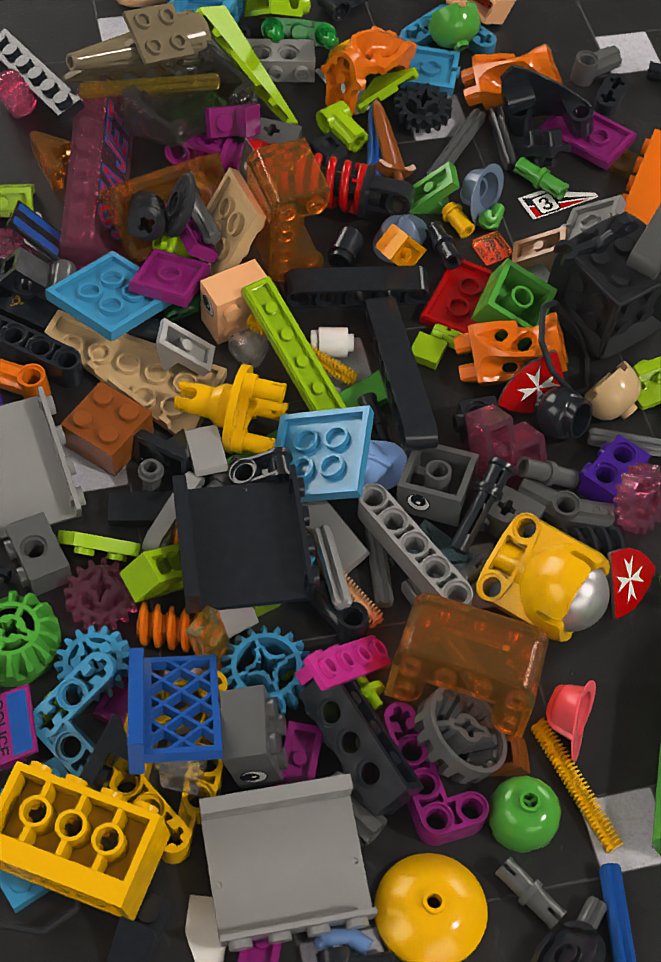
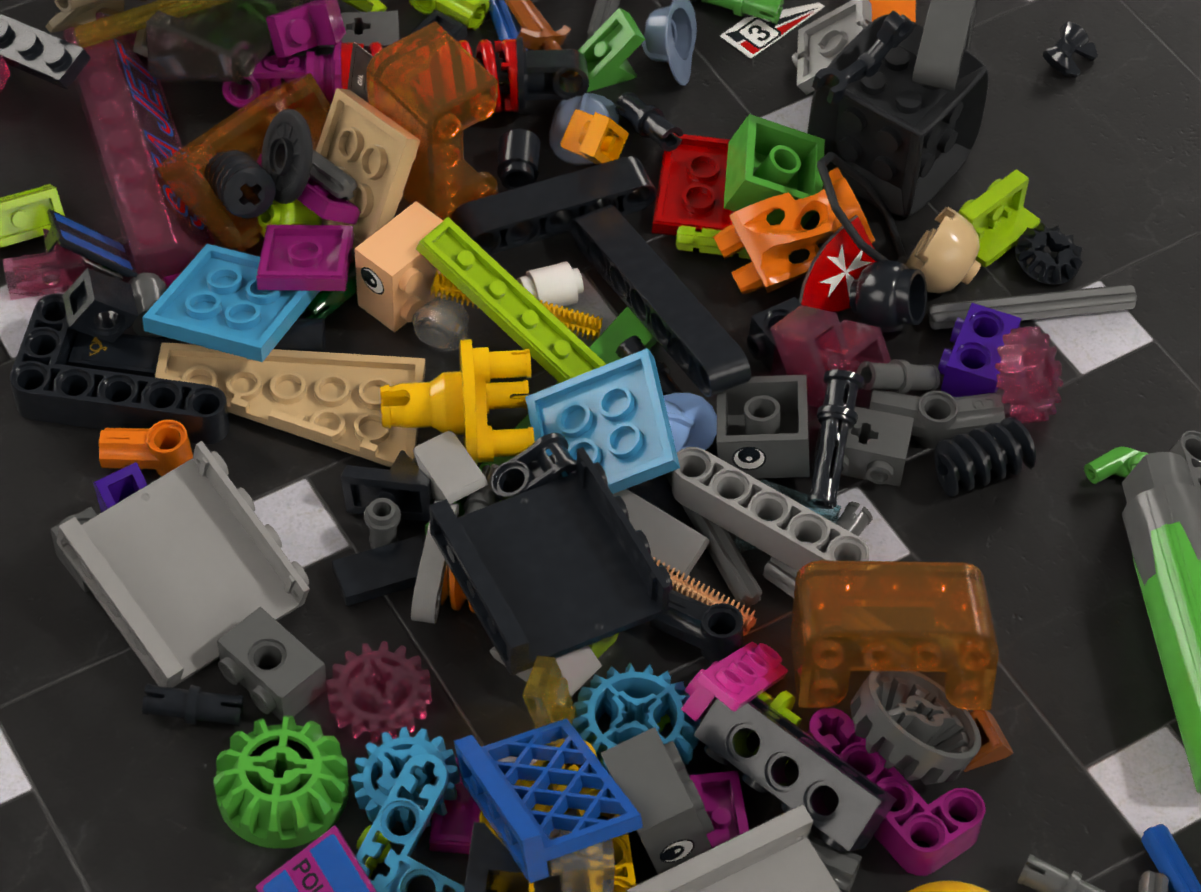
camera: 15 degrees left, 5 degrees down
clear orange slope [30,131,75,191] -> none
lime wing [57,530,141,562] -> none
dark orange brick [60,381,154,477] -> none
lime brick [119,543,184,603] -> none
orange piece [136,601,212,655] -> none
light grey slope [156,318,215,377] -> none
light grey axle [313,525,352,610] -> none
lime tile [411,331,448,370] -> none
yellow pin [441,202,475,239] -> none
clear orange tile [472,230,512,266] -> none
yellow piece [476,512,610,642] -> none
bright green arm [478,203,505,231] -> none
bright green cylinder [486,775,561,853] -> none
medium nougat slope [512,226,568,272] -> none
yellow axle [531,718,624,854] -> none
coral piece [546,680,596,762] -> none
red shield [606,548,656,619] -> none

